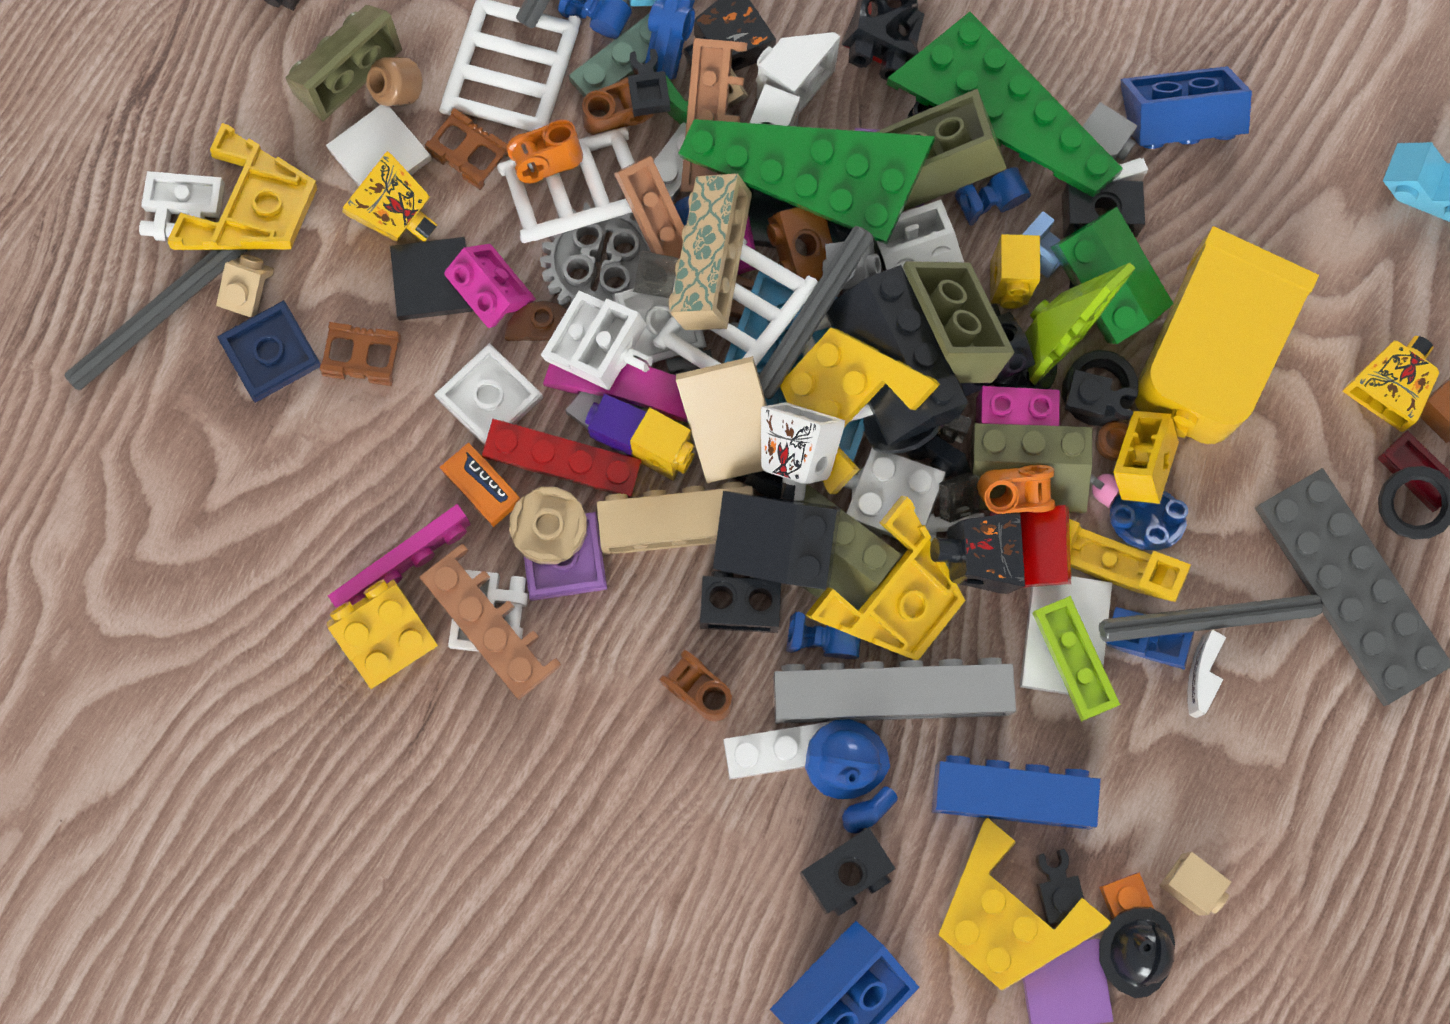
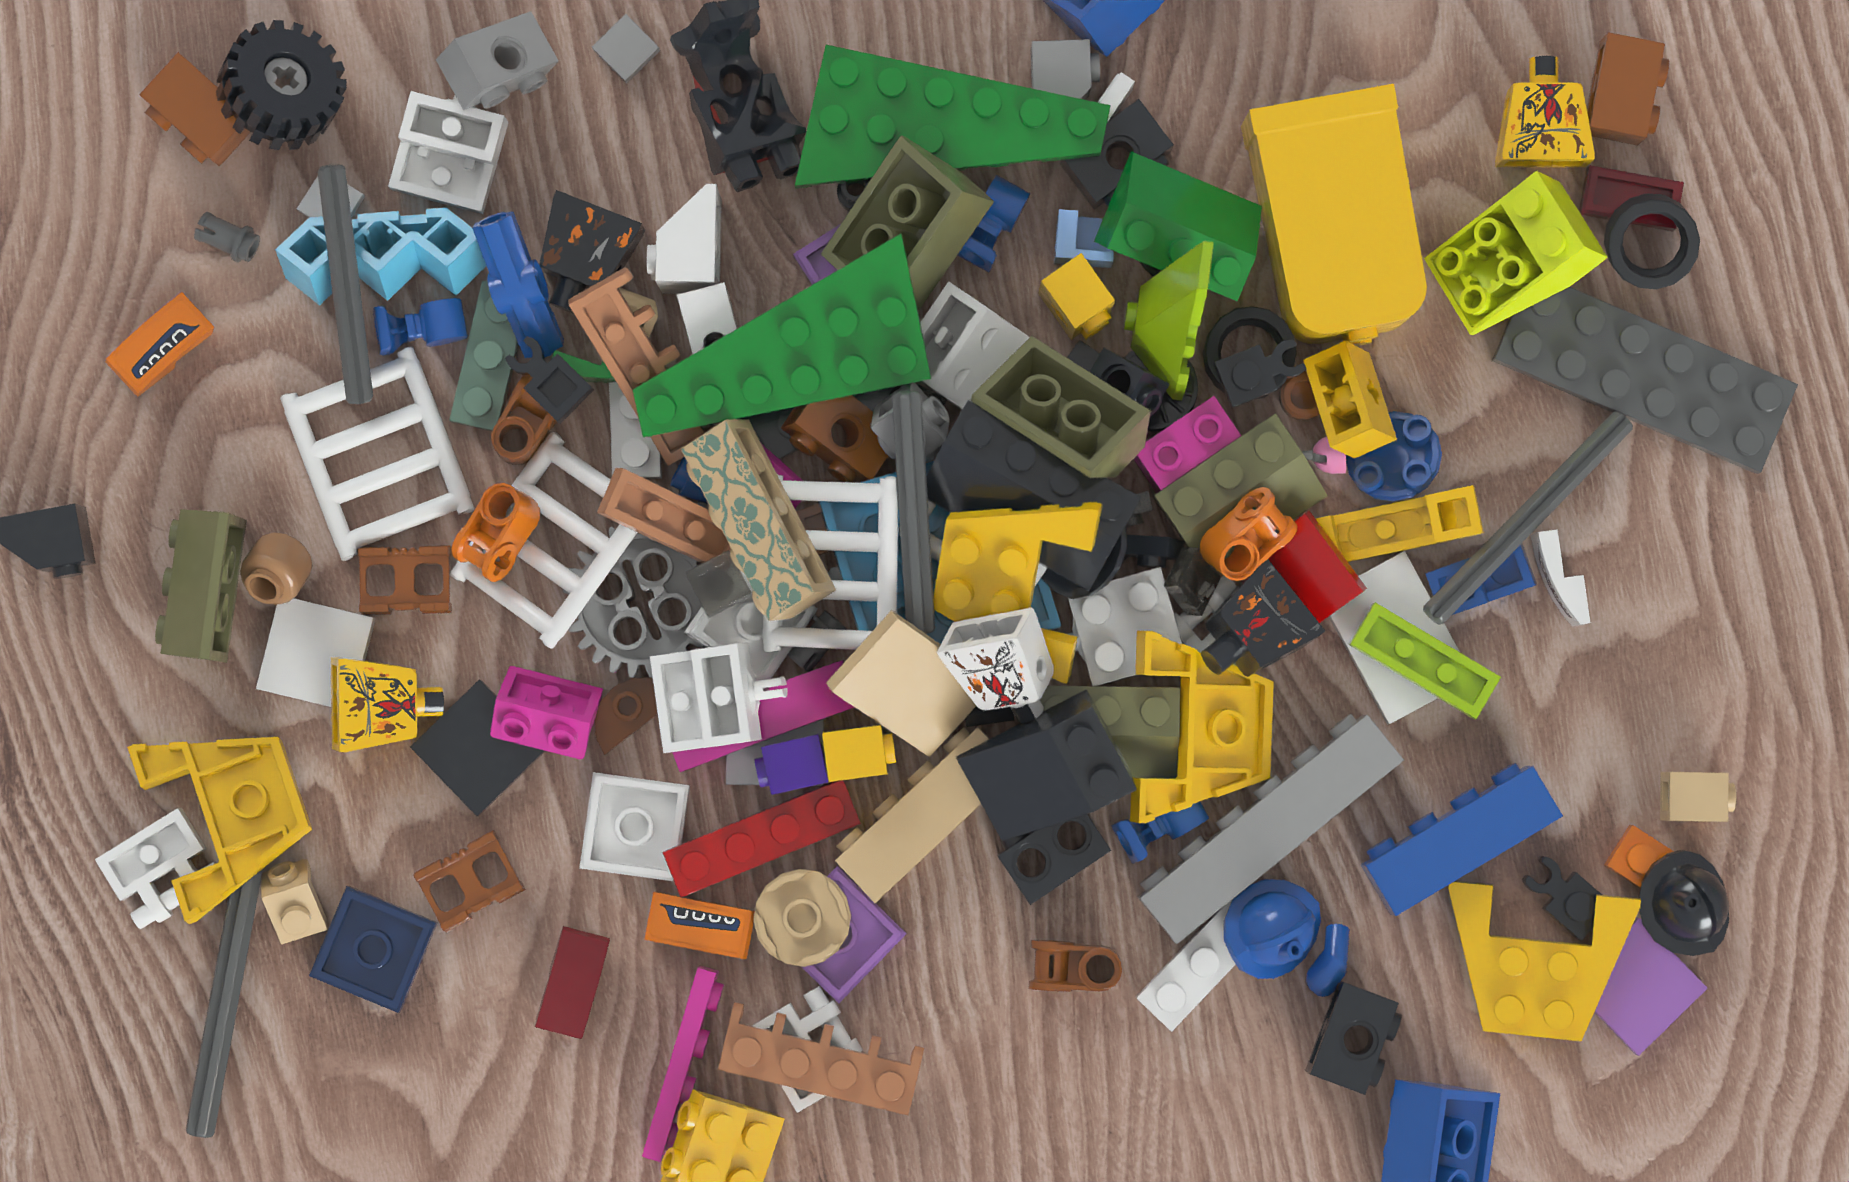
camera: 35 degrees left, 10 degrees up
none -> dark red slope [535,926,610,1039]
none -> neon yellow slope [1424,171,1608,335]

